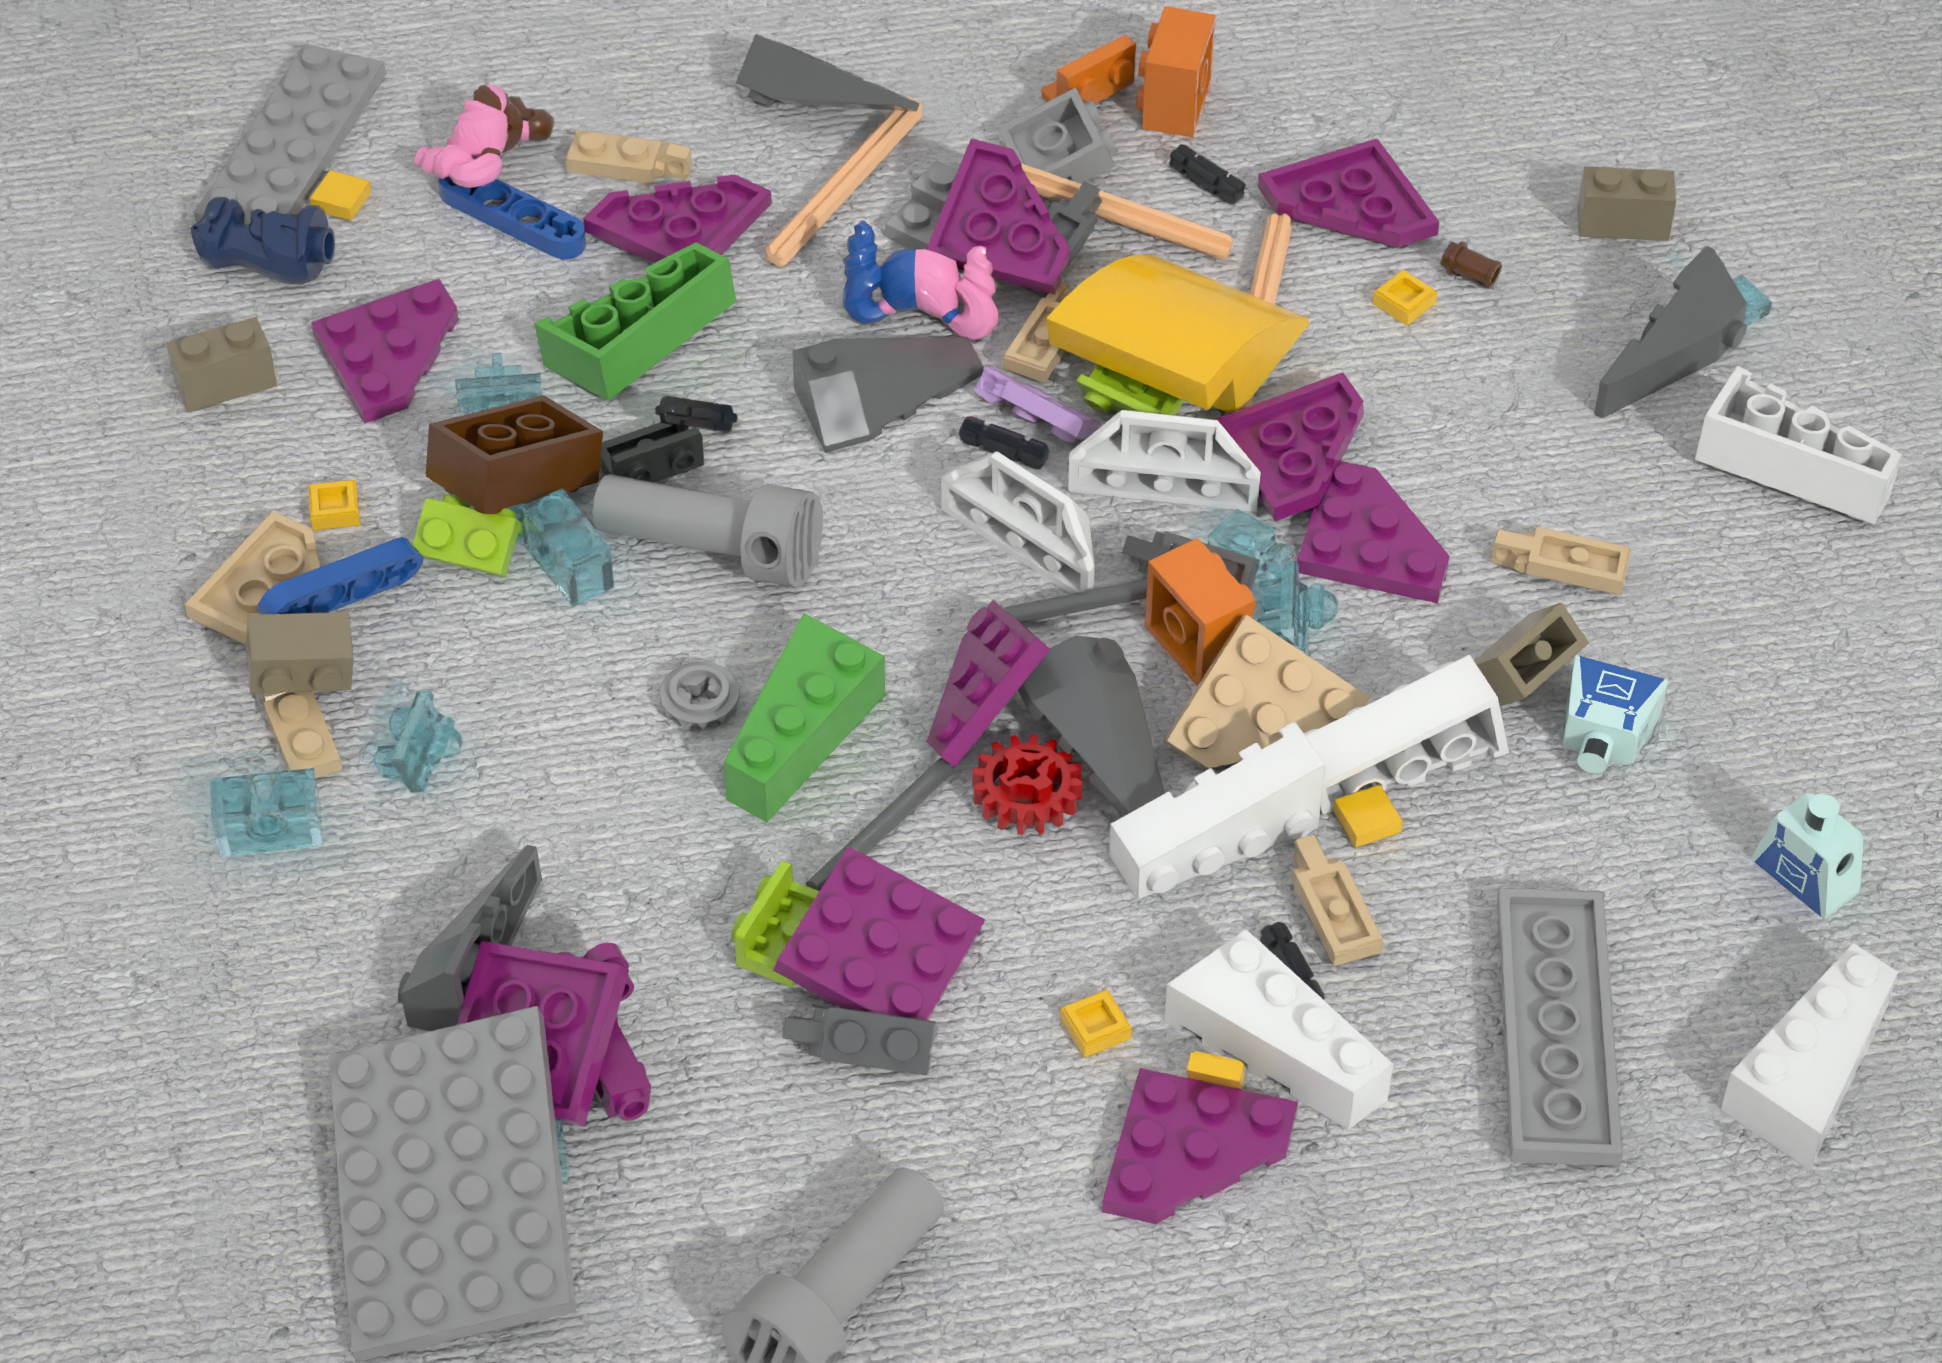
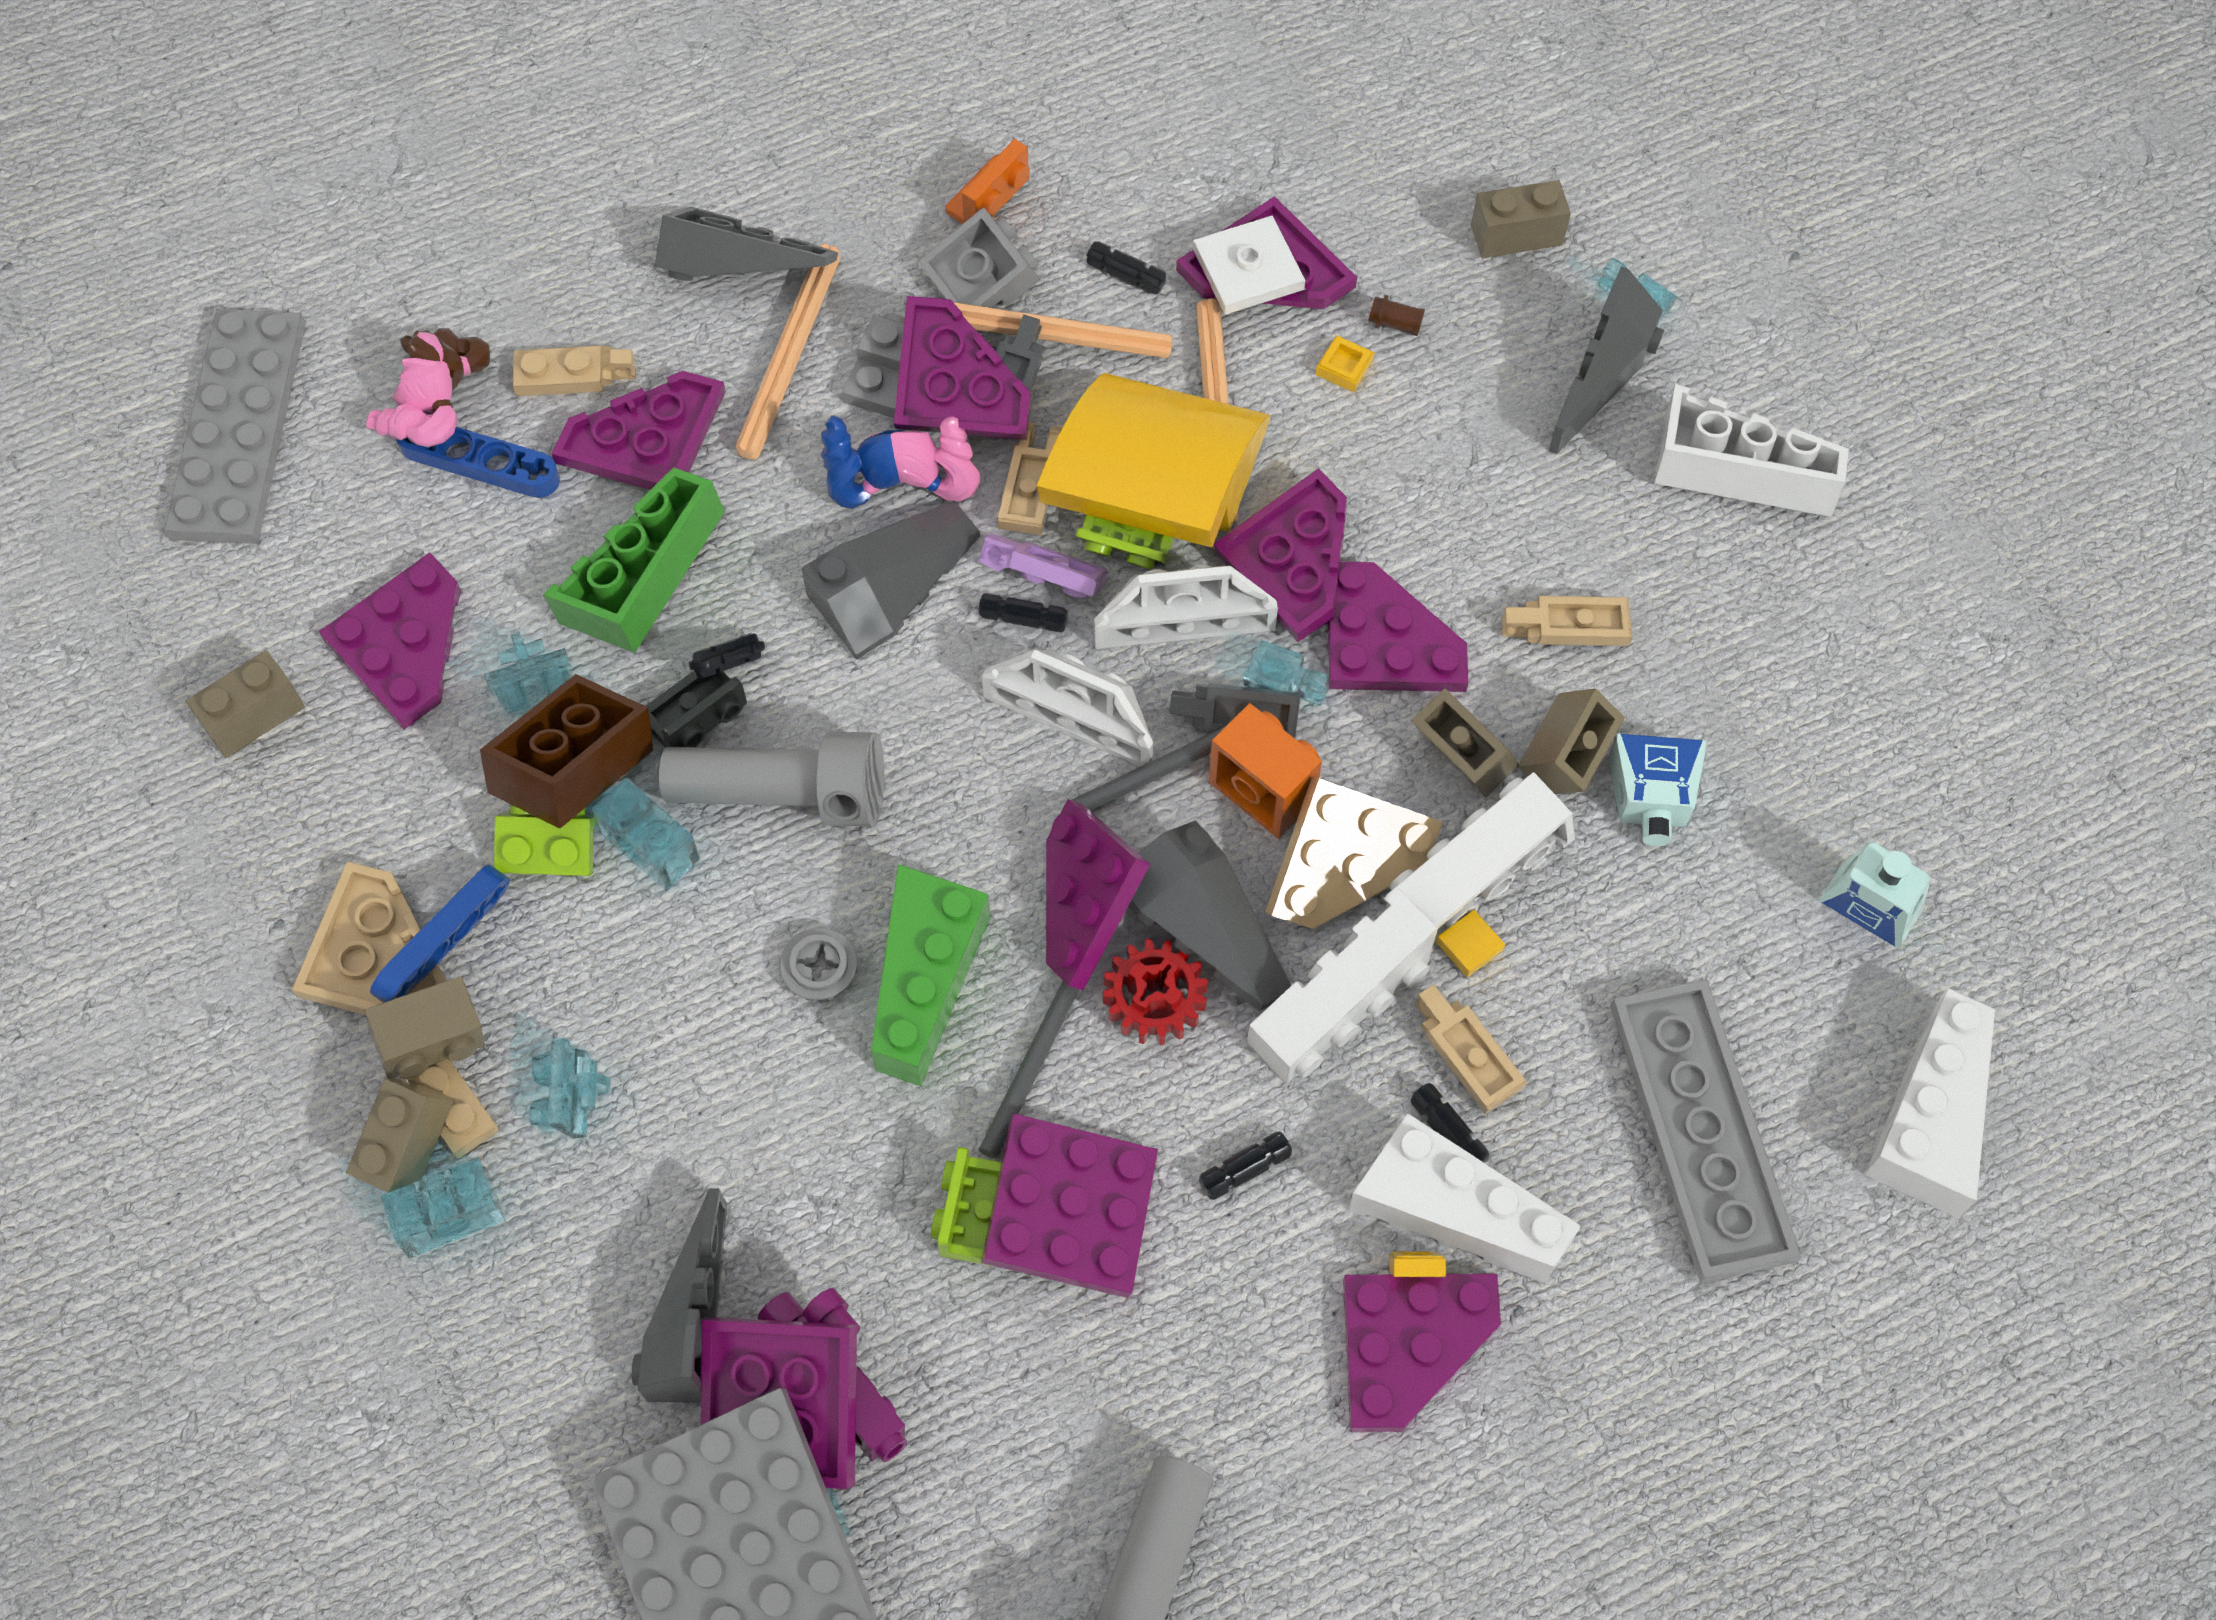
camera: 15 degrees left, 15 degrees up
dark blue animal [190,197,335,285] -> none
yellow tile [308,479,361,531] -> none
yellow tile [310,170,372,221] -> none
dark grey hinge [782,1006,936,1076] -> none
yellow tile [1060,989,1132,1058] -> none
orange brick [1136,6,1216,138] -> none
clear light blue hips [1257,560,1338,655] -> none
none -> dark tan brick [346,1078,454,1193]
none -> white plate [1193,216,1305,315]
none -> black axle [1199,1131,1292,1200]
none -> dark tan brick [1411,688,1519,798]

